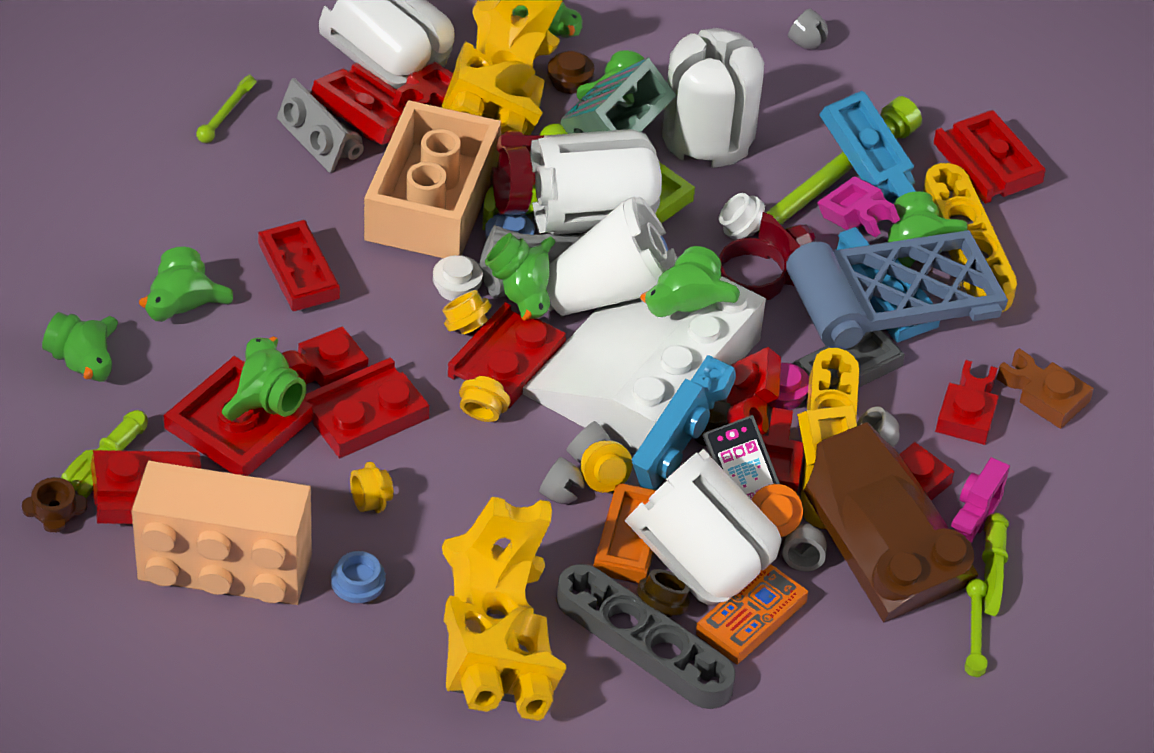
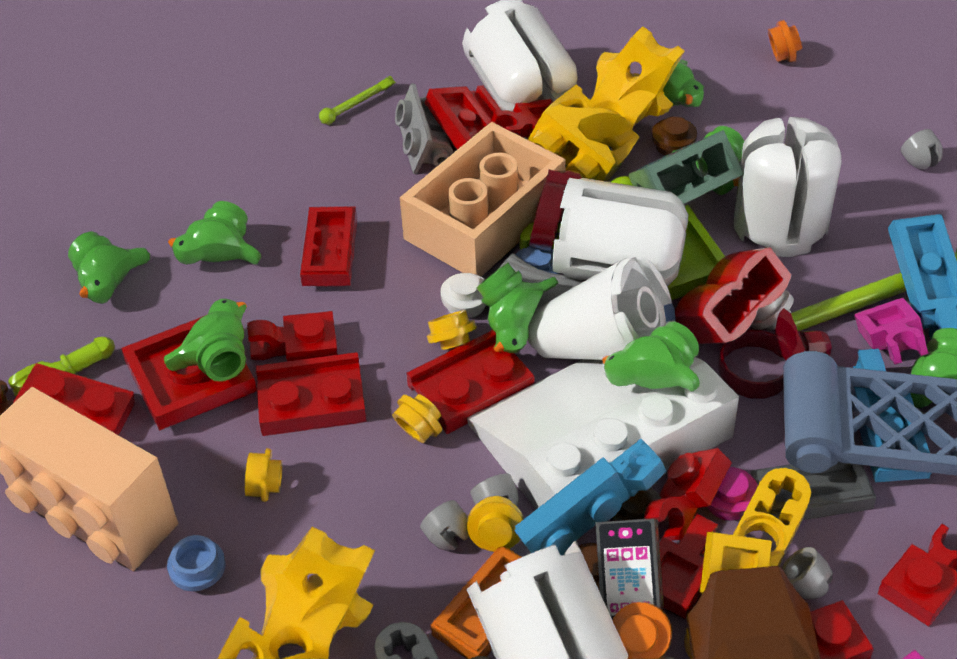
camera: 30 degrees right, 0 degrees up
none -> red brick [675,247,791,344]

